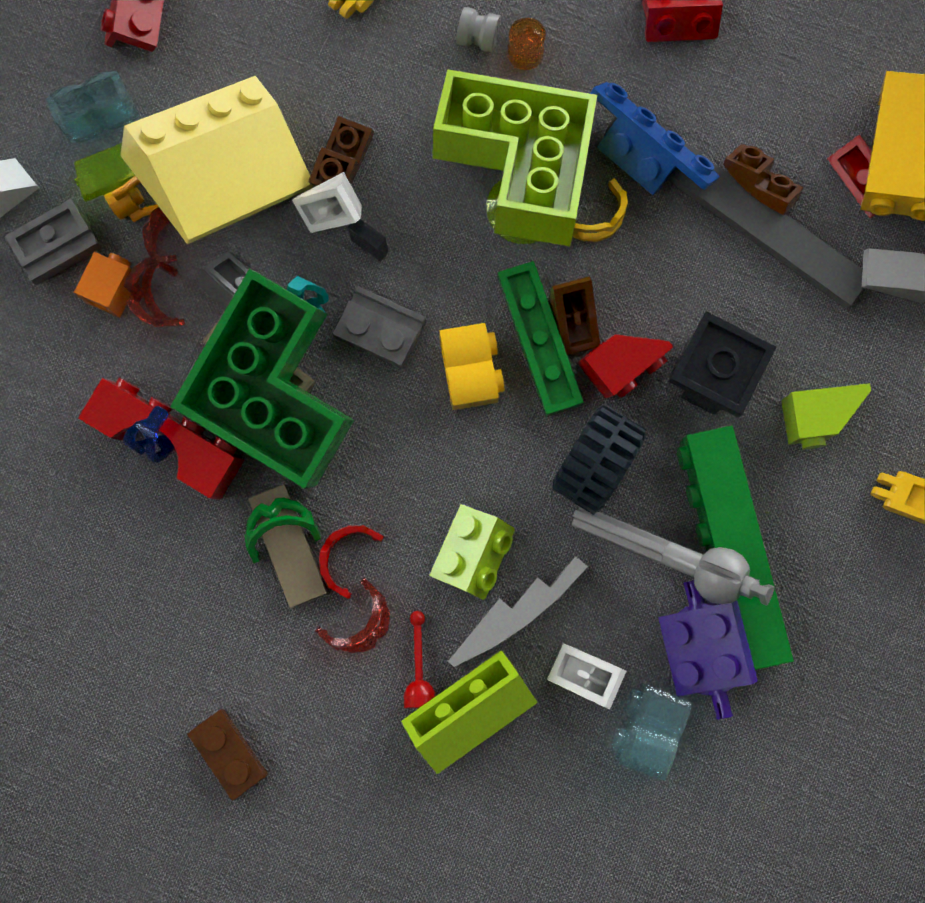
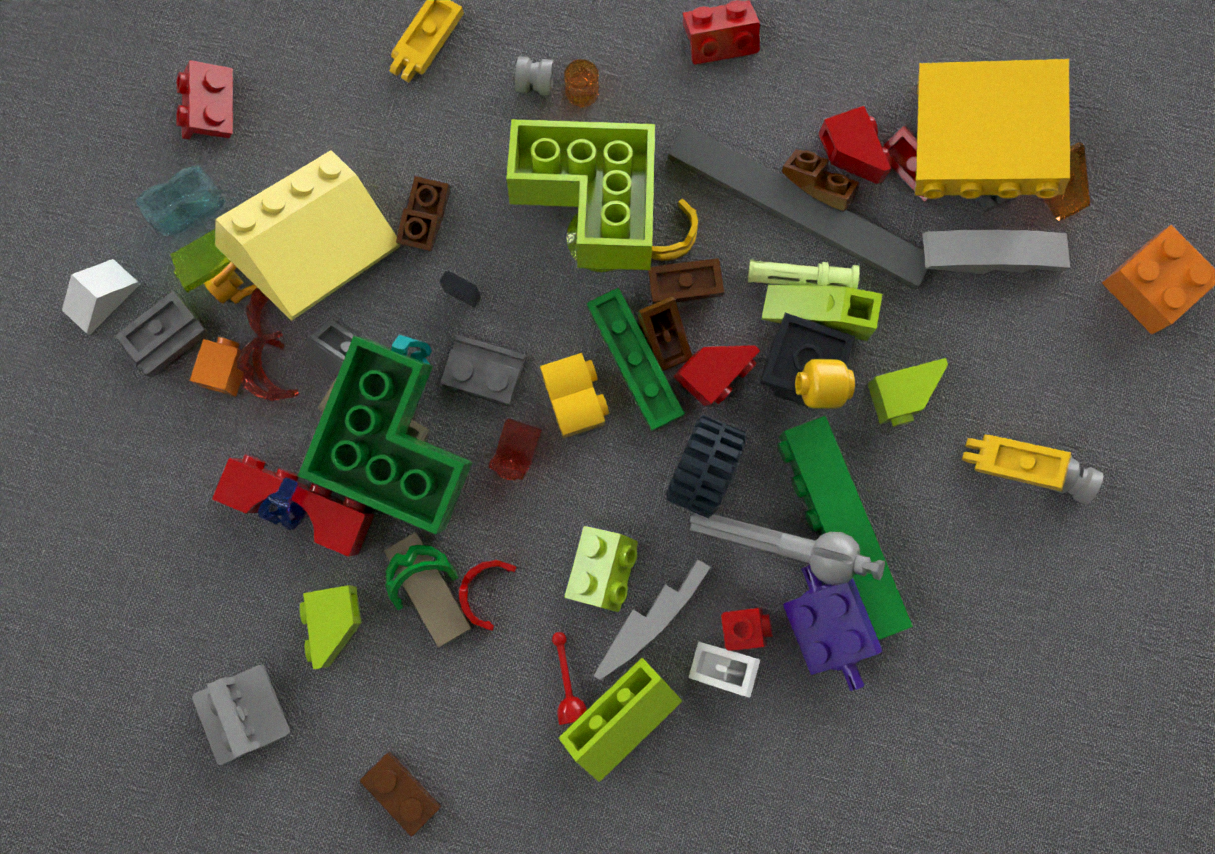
camera: 10 degrees left, 0 degrees up
white slope [292,172,362,233] -> none
clear red helmet [315,577,390,653] -> none
blue bracket [590,82,720,195] -> none
clear light blue brick [611,683,692,781] -> none
none -> light grey bracket [192,665,290,765]
none -> lime slope [300,585,361,670]
none -> clear red bracket [488,418,543,480]
none -> reddish brown plate [648,258,724,305]
none -> red bracket [721,607,773,651]
none -> yellowish green pin [748,259,859,289]
none -> lime slope [761,285,883,341]
none -> yellow head [795,359,855,409]
none -> red slope [818,106,892,184]

